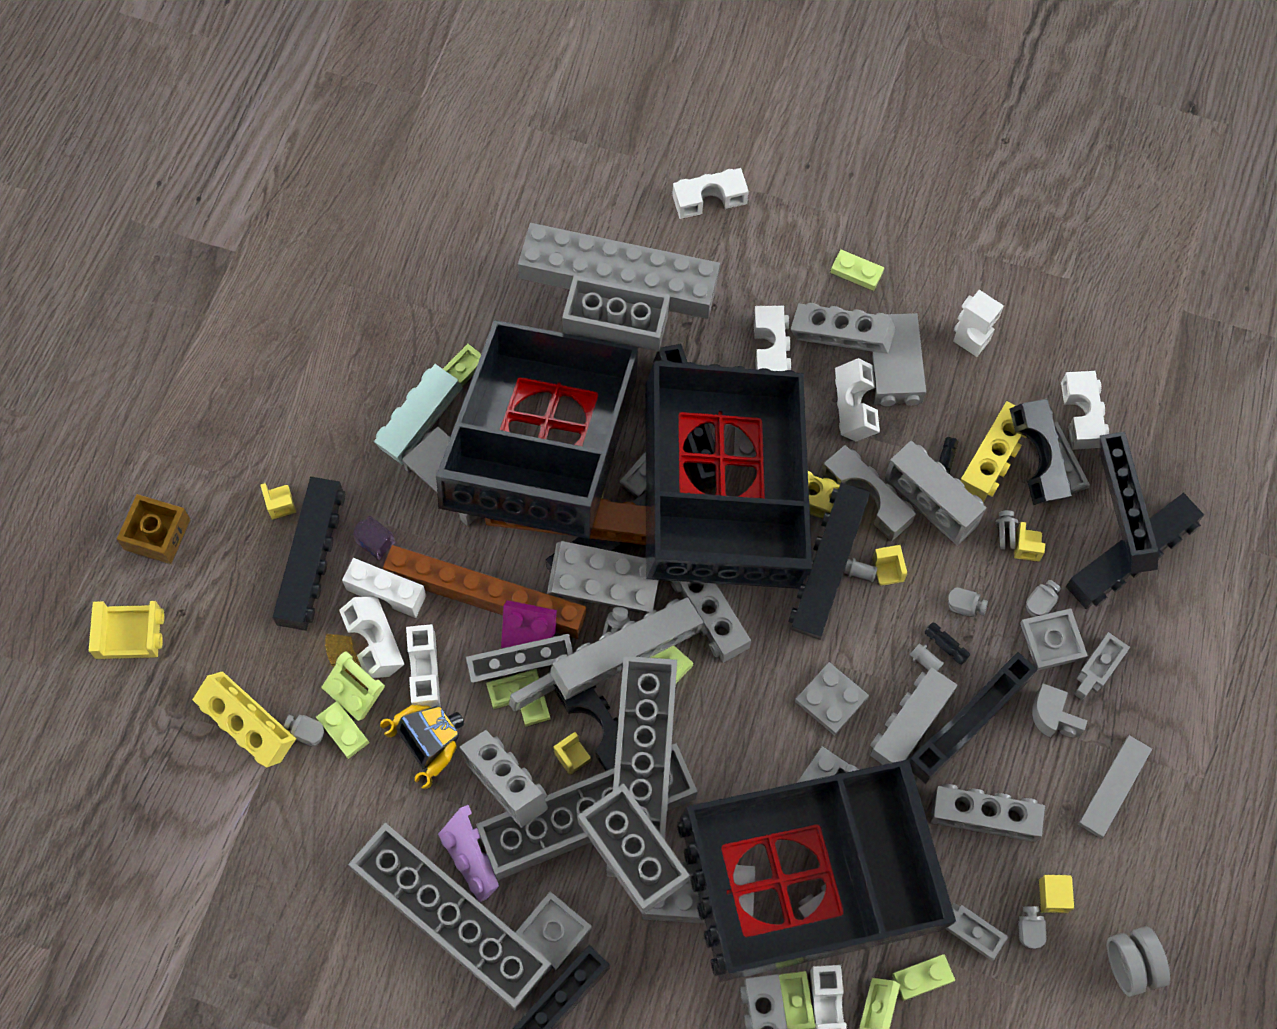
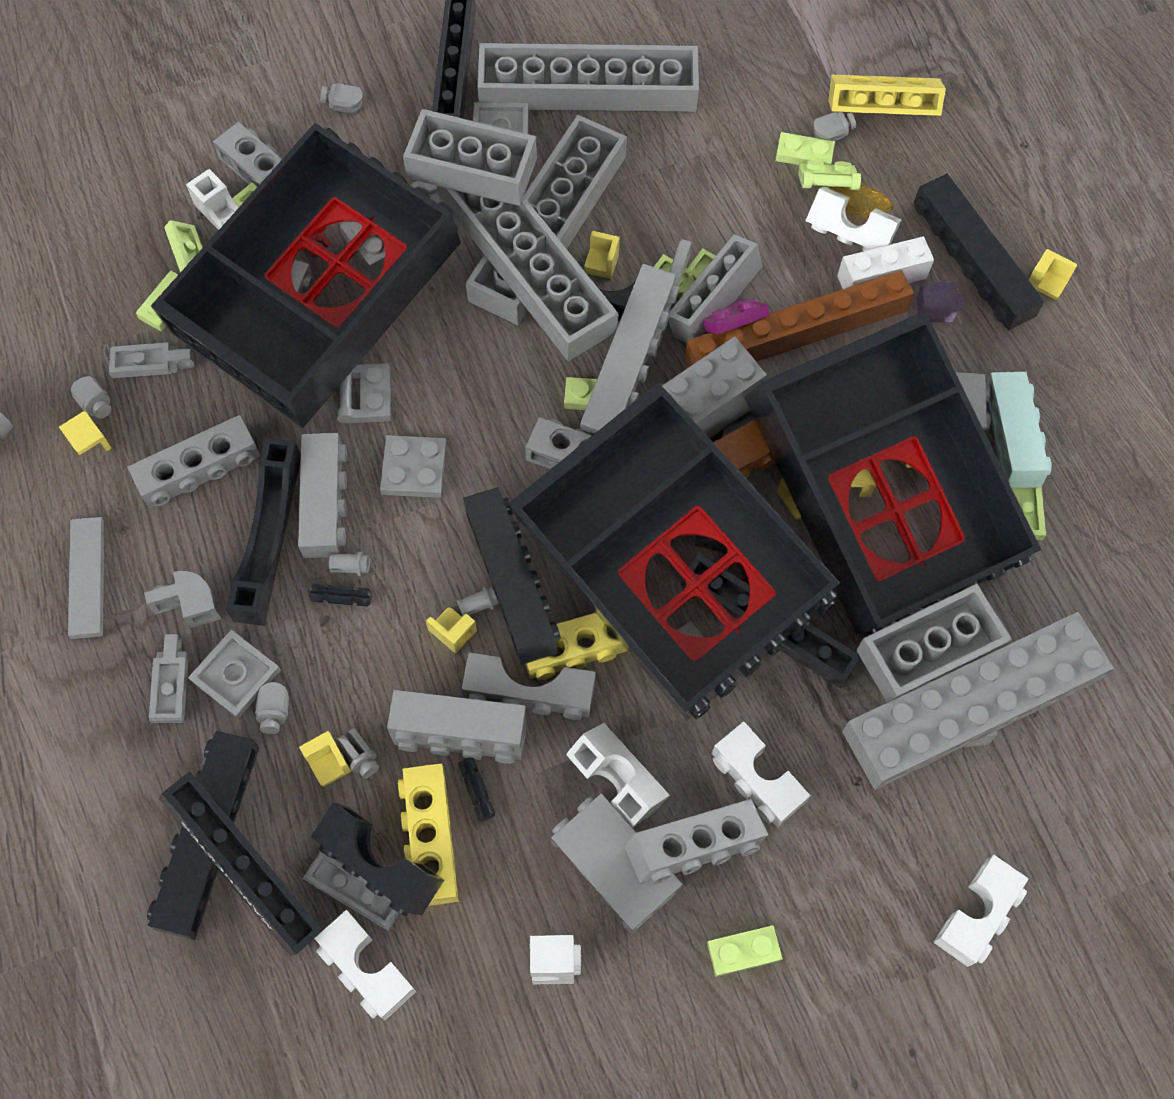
camera: 140 degrees right, 0 degrees up
light yellow panel [89,601,164,659] -> none
pearl gold brick [117,494,191,564] -> none
torso [380,705,464,789] -> none
white arch [406,624,441,707] -> none
lavender wing [438,805,499,902] -> none
light grey brick [460,730,548,827] -> none
light grey arm [602,607,630,636] -> none
light grey arm [948,587,988,617] -> none

